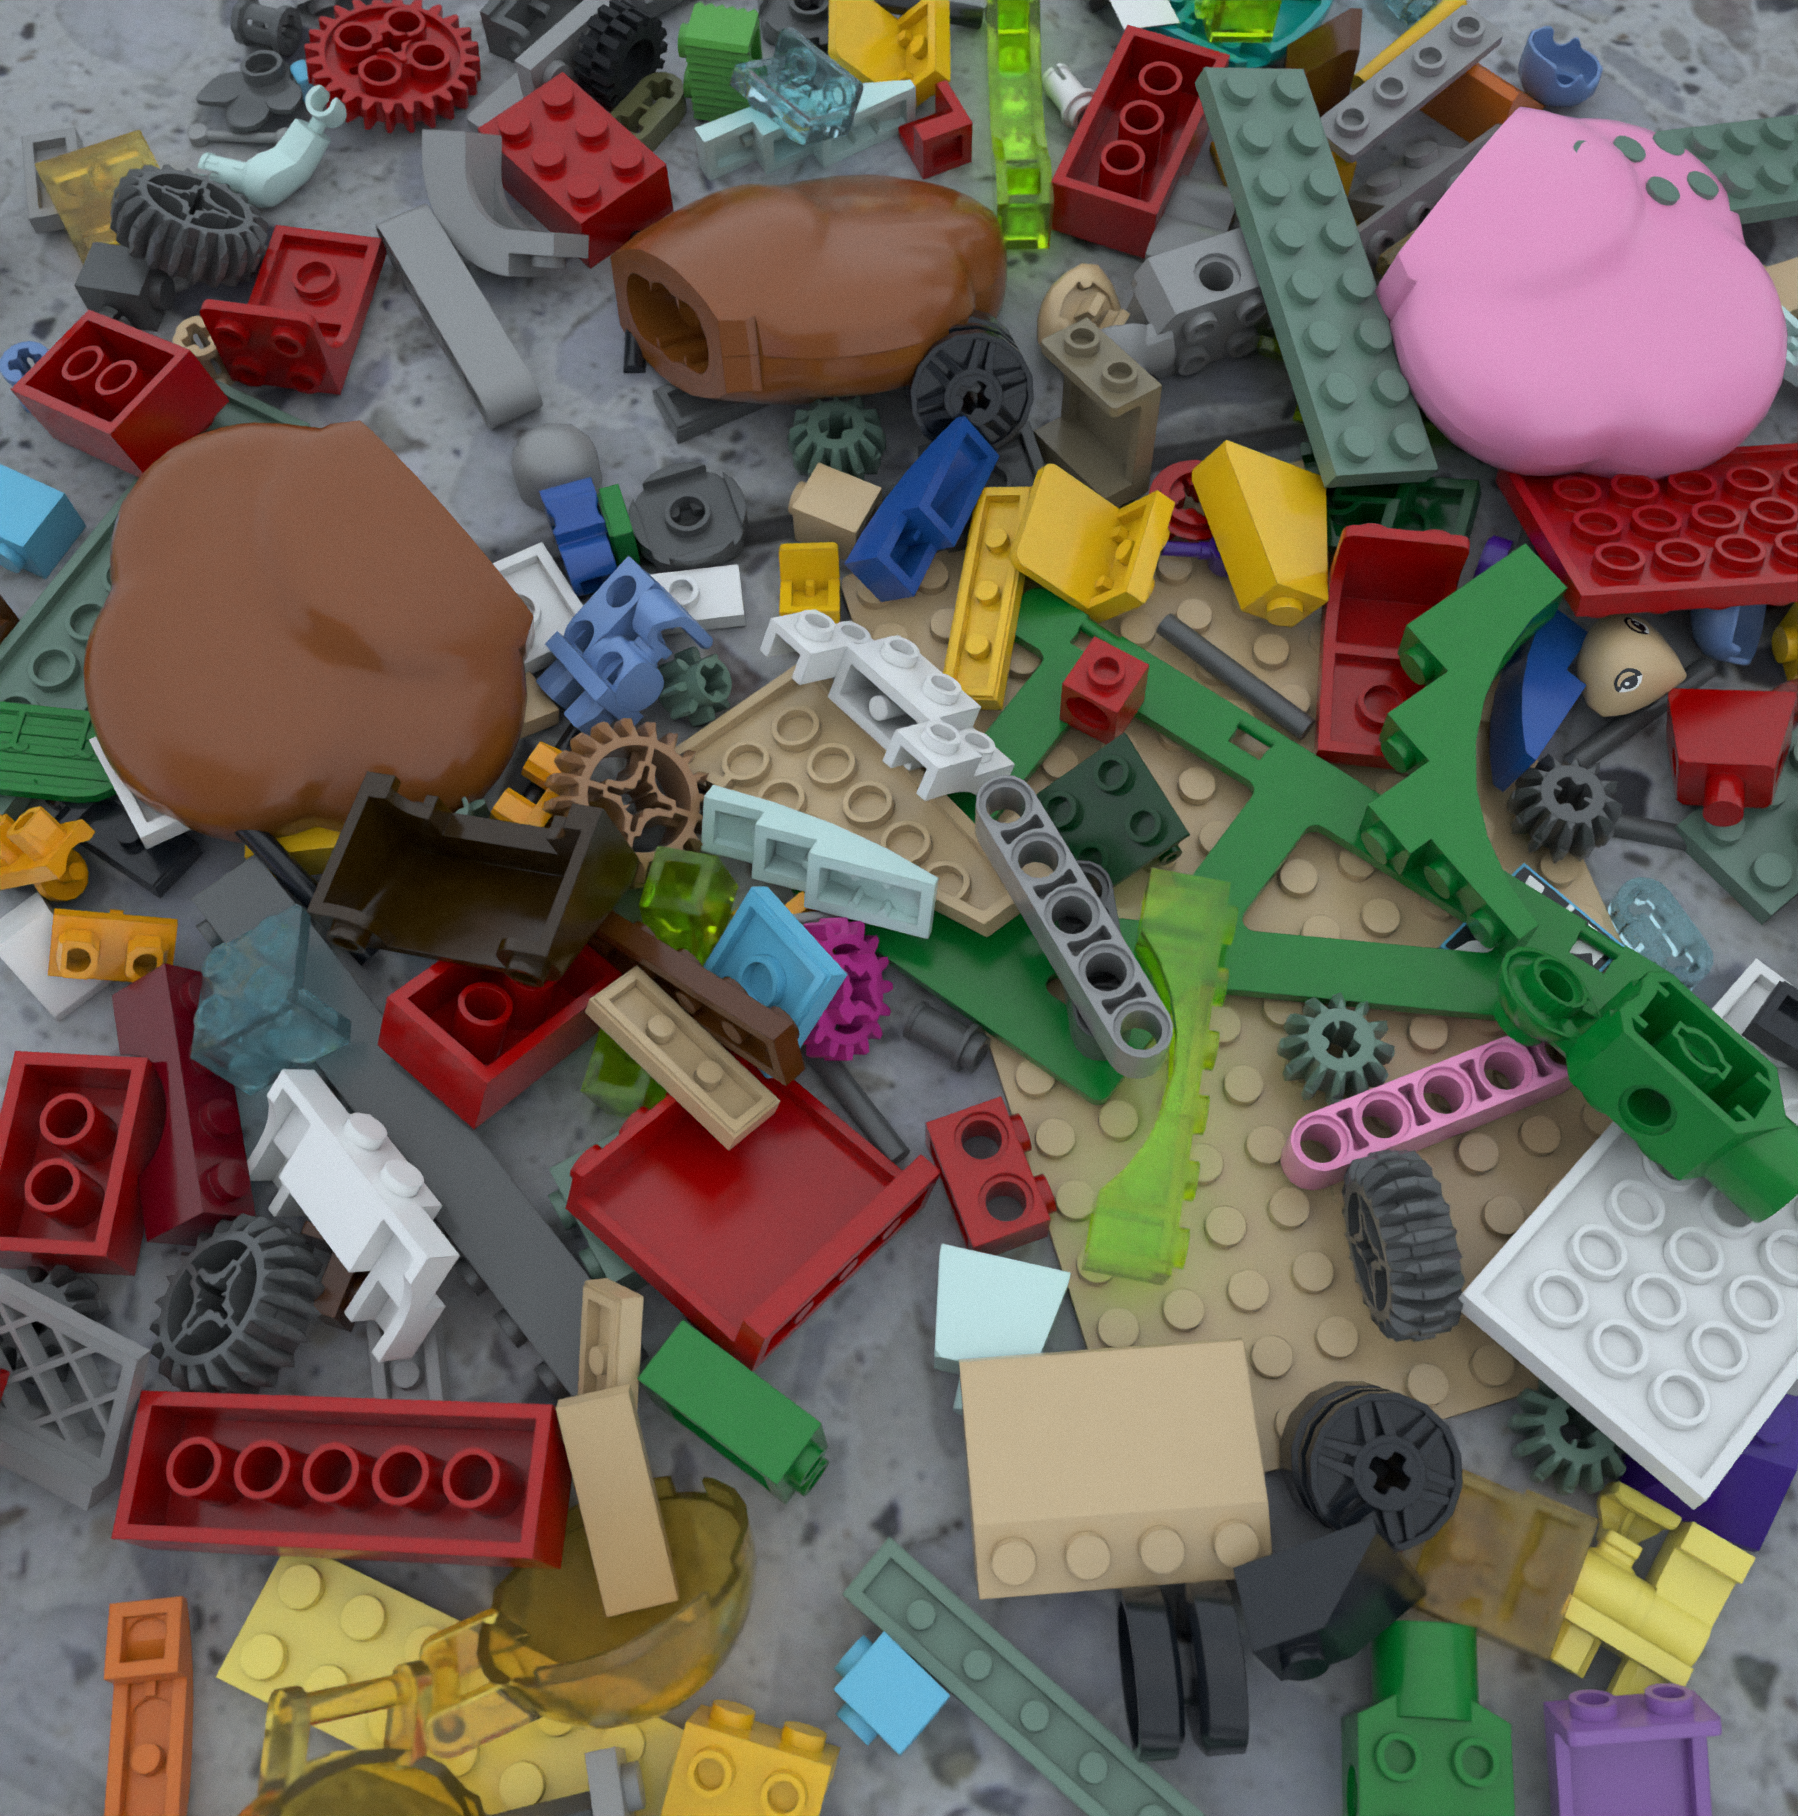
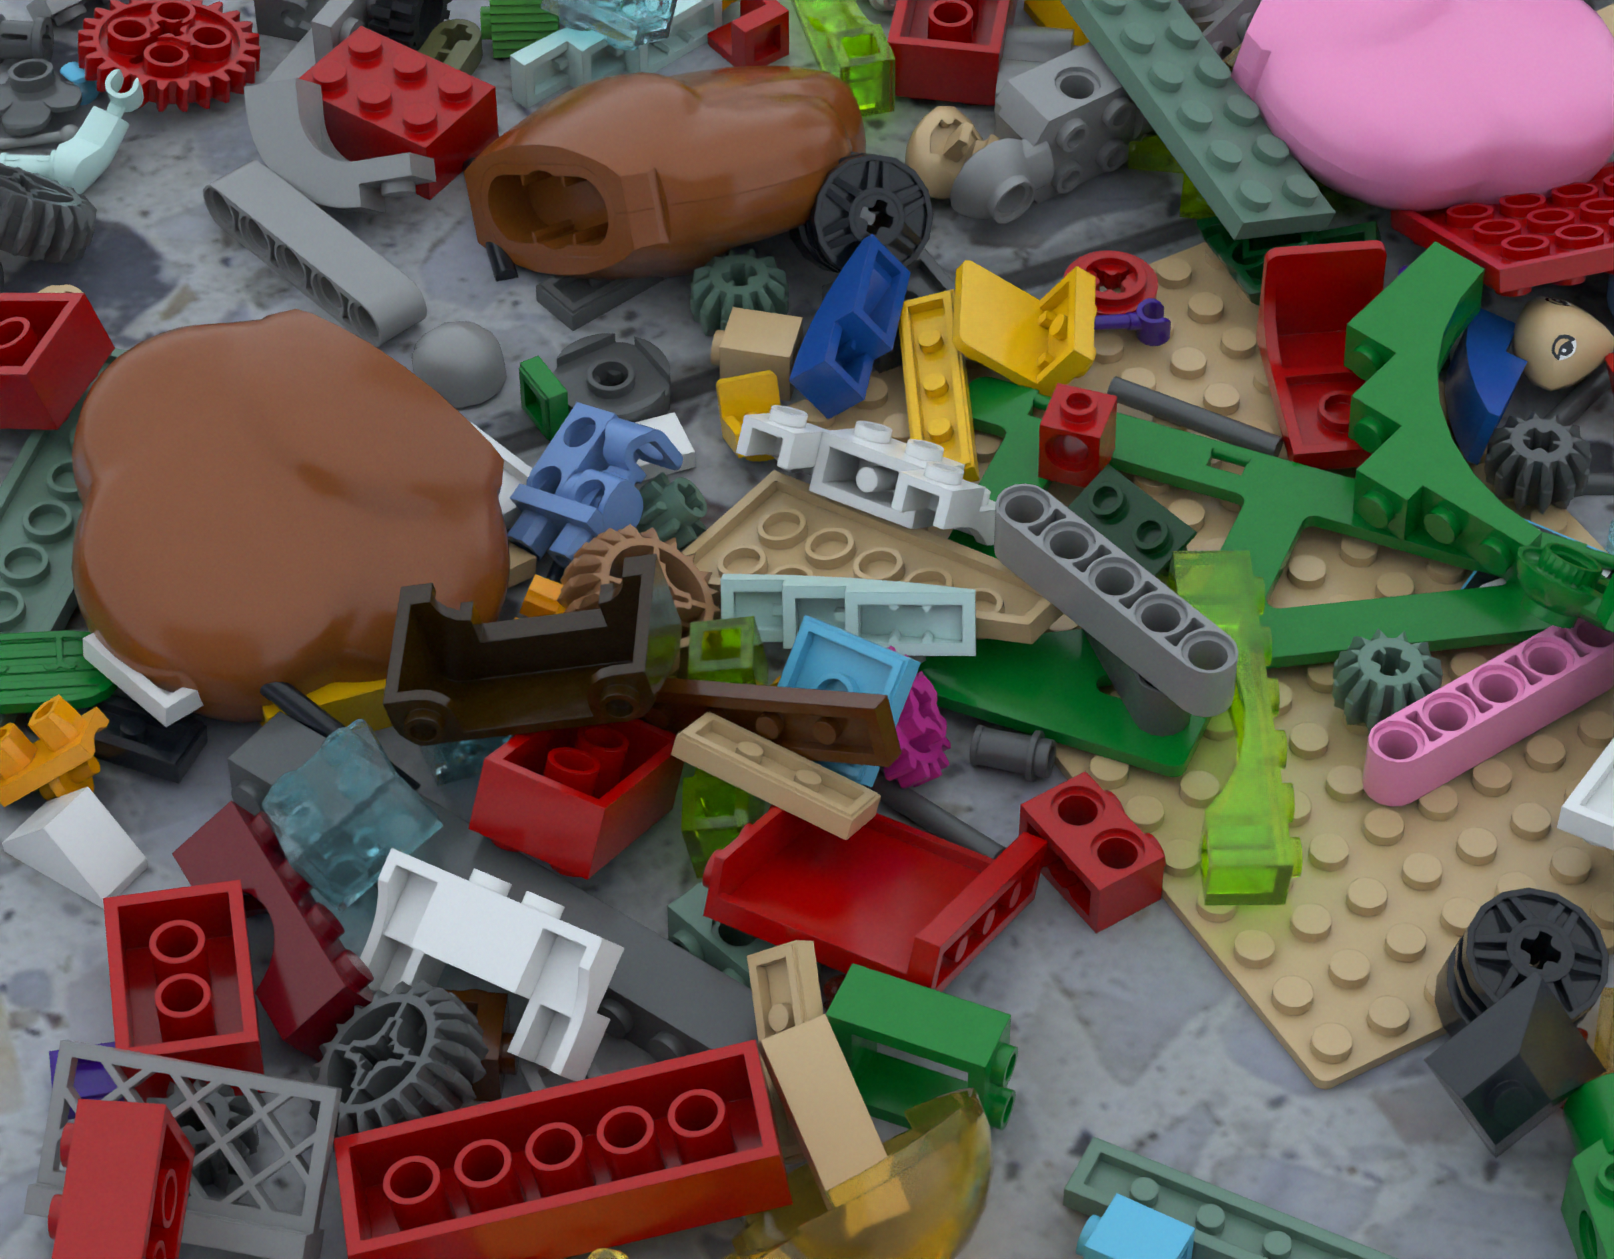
camera: 15 degrees left, 20 degrees down
light orange hips [48,908,178,983] -> none
red bracket [199,225,387,395] -> none
blue leg [539,477,618,597] -> none
light aqua torso [934,1244,1071,1416] -> none
tan slope [959,1338,1272,1600] -> none
dark tan panel [1033,318,1162,507] -> none
black wheel [1116,1580,1249,1762] -> none
yellow slope [1192,440,1328,628] -> none
dark grey gear [1341,1149,1465,1342] -> none

